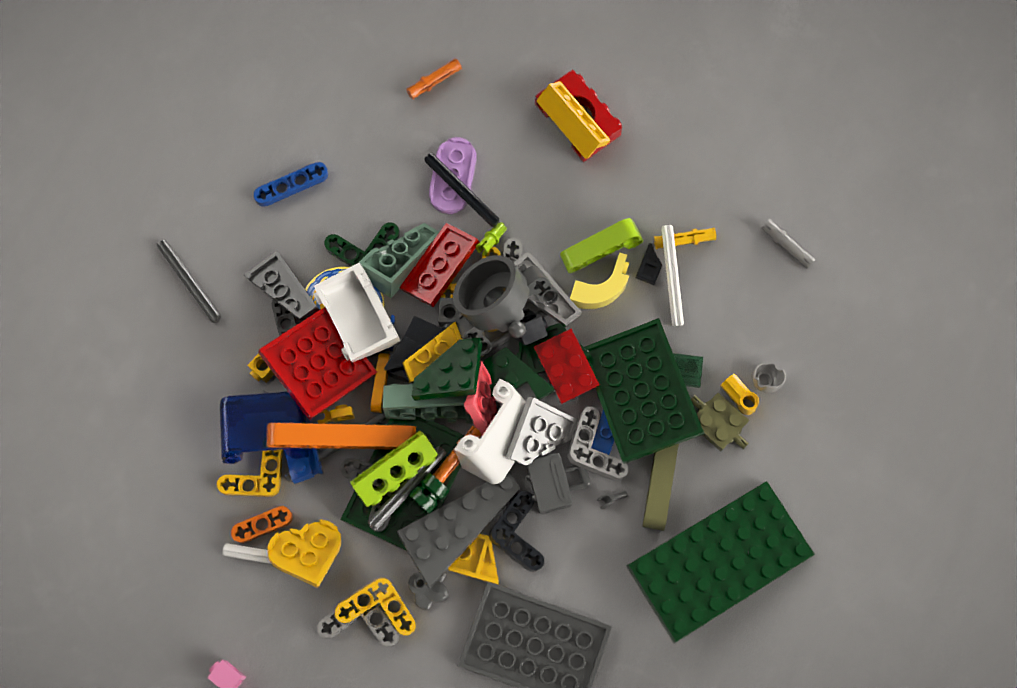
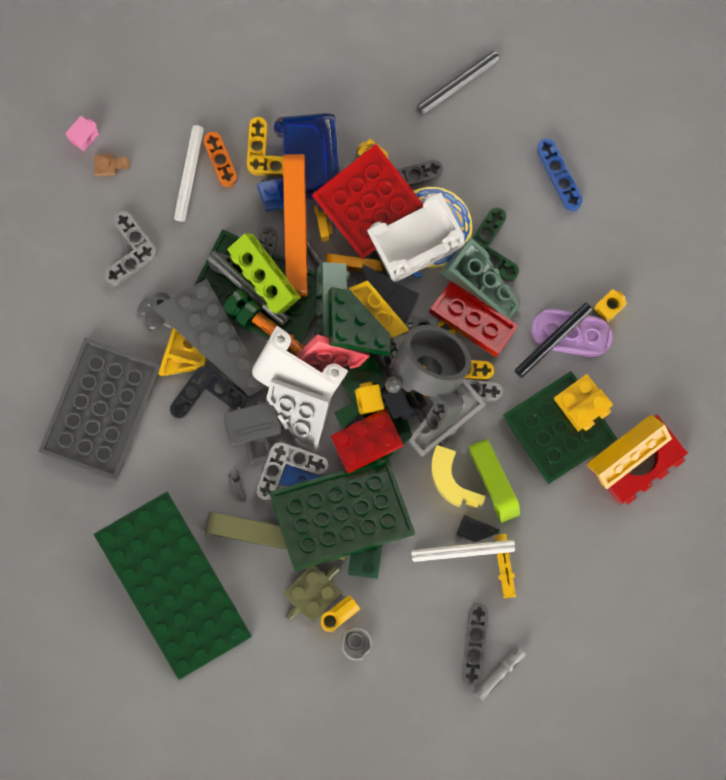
camera: 90 degrees right, 5 degrees up
wing [244,251,319,321] -> none
yellow plate [267,519,341,588] -> none
yellow beam [335,577,416,635] -> none
orange pin [406,58,462,100] -> none
lime axle [476,222,507,255] -> none
none -> medium nougat plate [94,154,130,176]
none -> yellow brick [355,382,384,415]
none -> dark grey beam [462,603,488,686]
none -> dark green plate [502,371,617,485]
none -> yellow plate [554,374,613,432]
none -> yellow brick [593,289,627,324]

